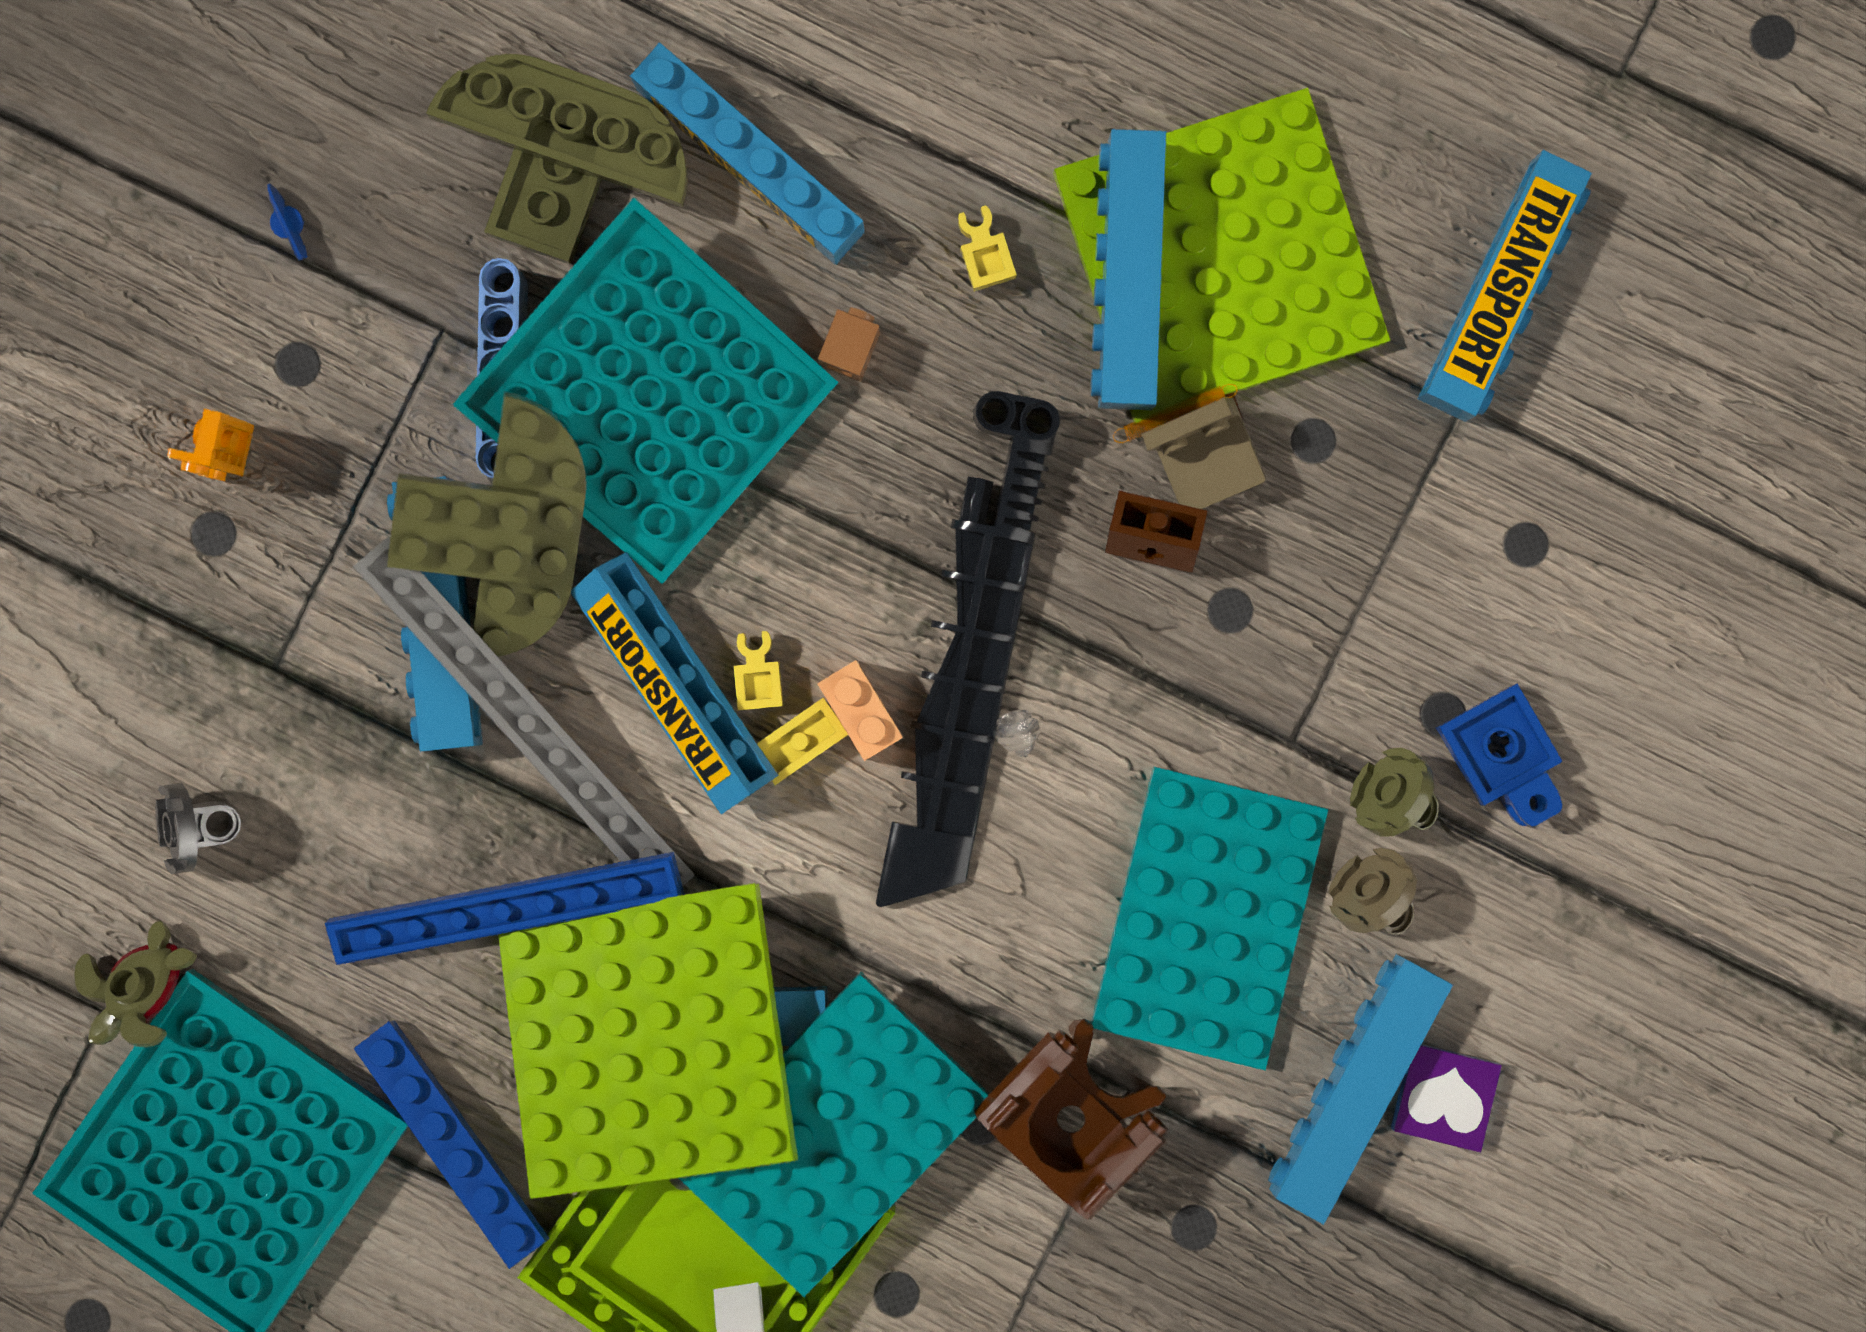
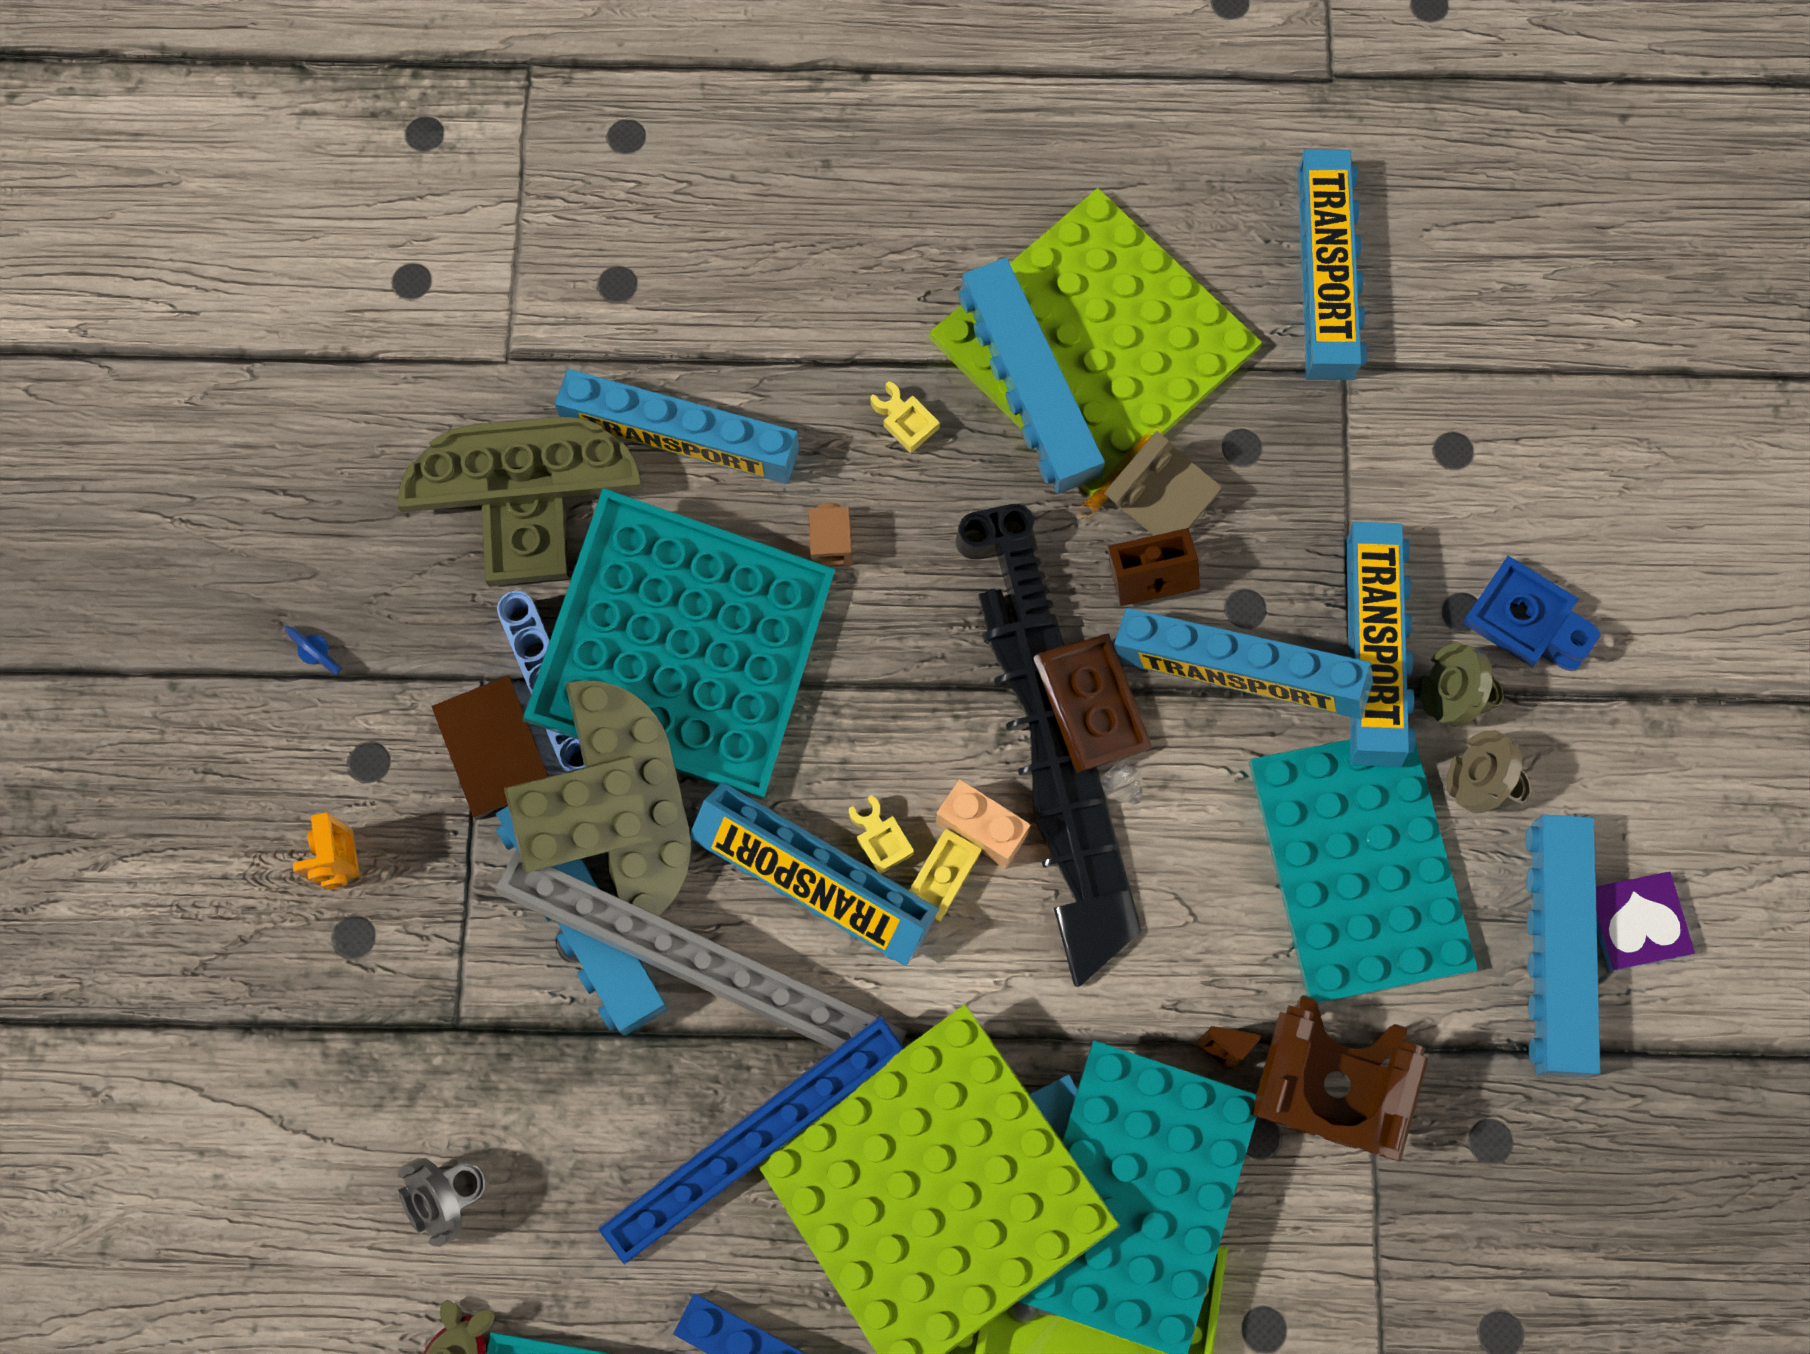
camera: 25 degrees left, 15 degrees down
none -> reddish brown tile [431,675,549,820]
none -> reddish brown tile [1033,633,1153,773]
none -> dark azure brick [1114,608,1373,719]
none -> reddish brown slope [1197,1026,1262,1069]
none -> brick [1347,521,1415,767]

